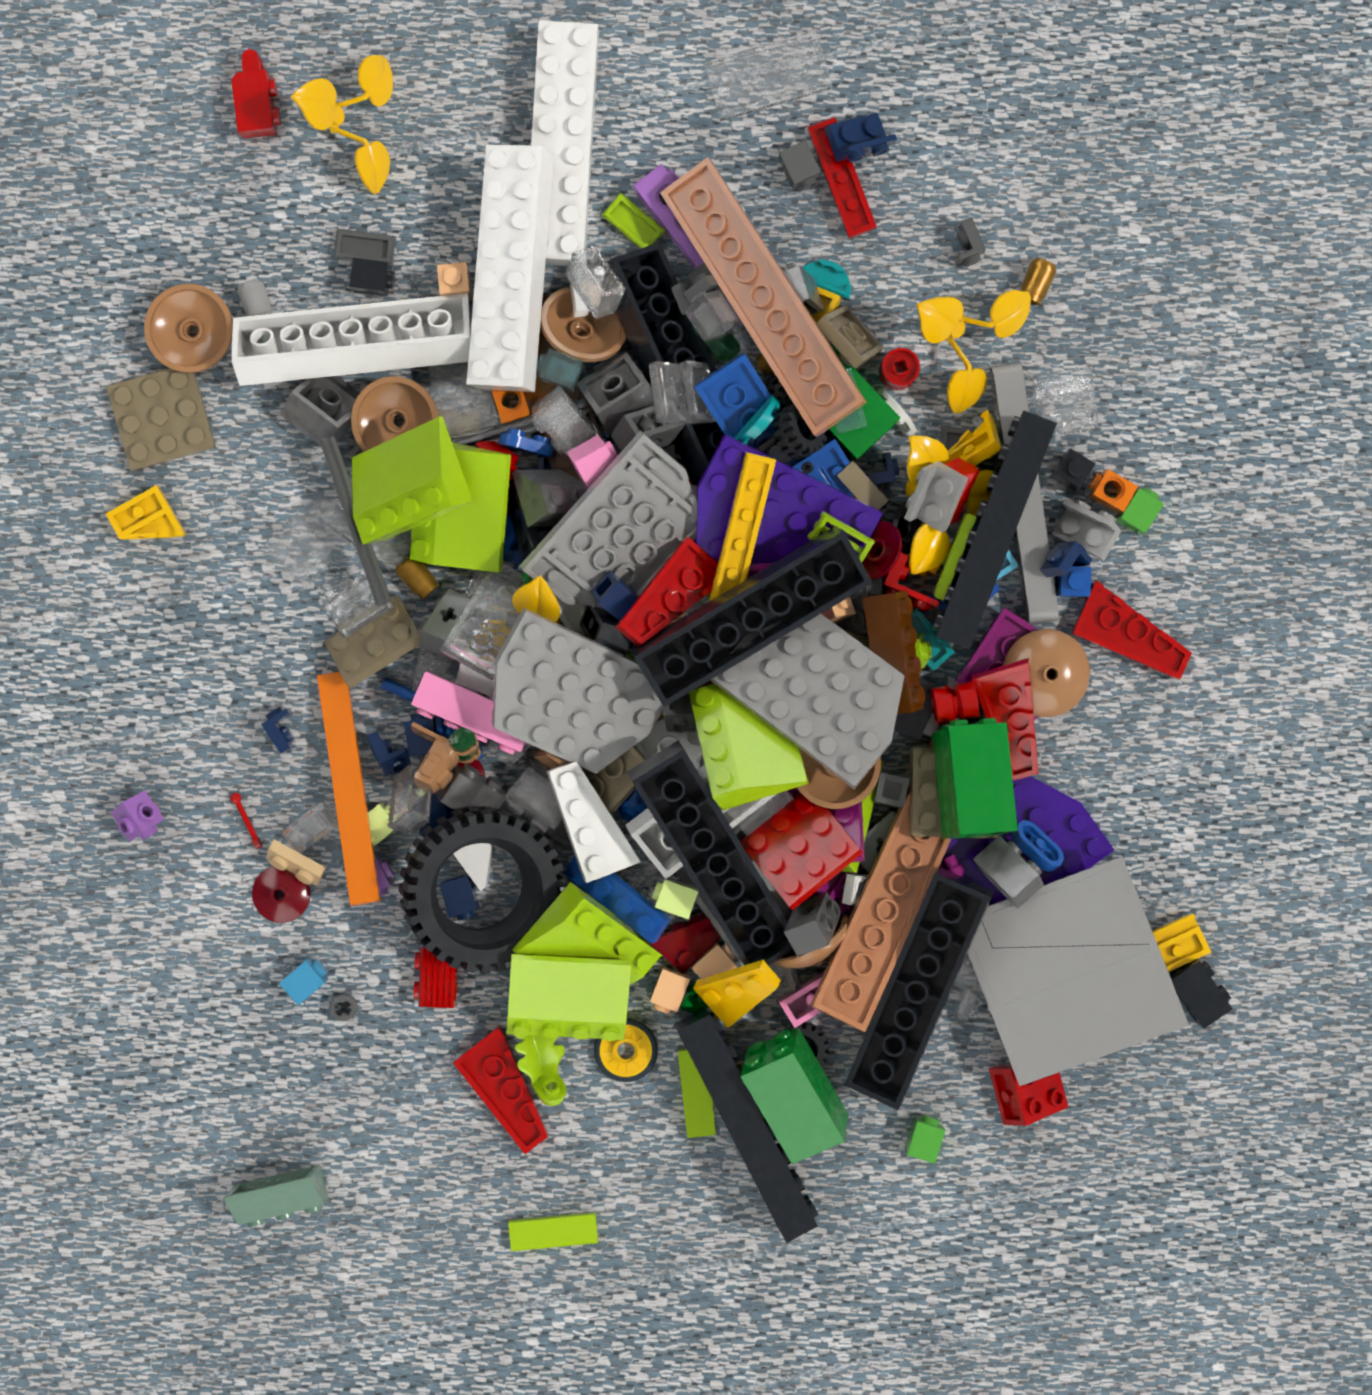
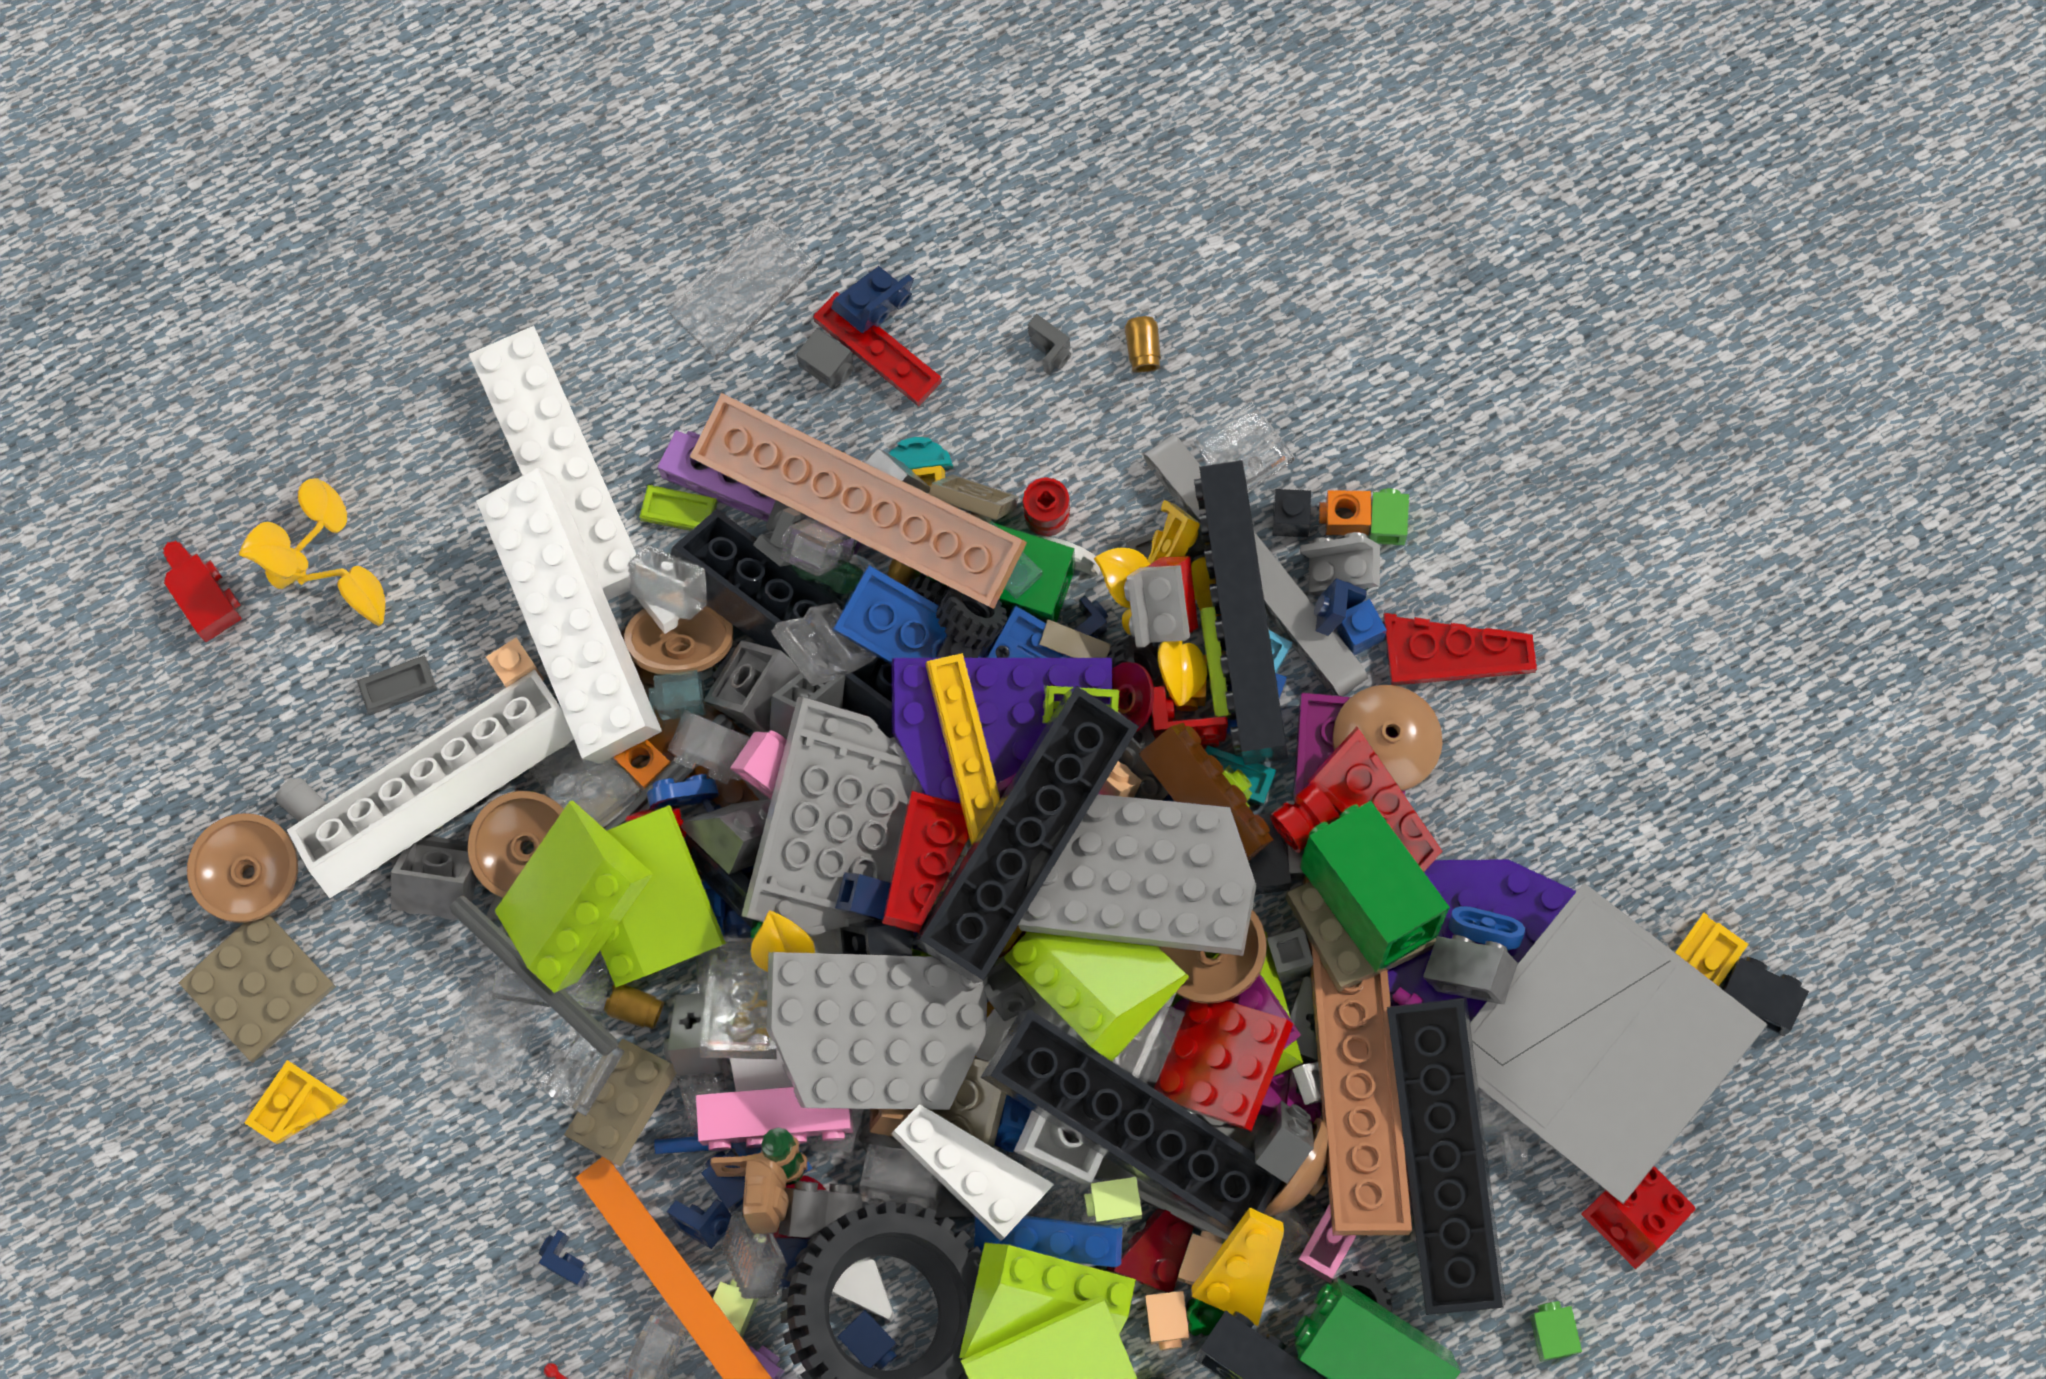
camera: 15 degrees left, 15 degrees down
black brick [349,257,396,296] -> none
teal tile [734,395,780,444] -> none
yellow plant [916,290,1031,414] -> none

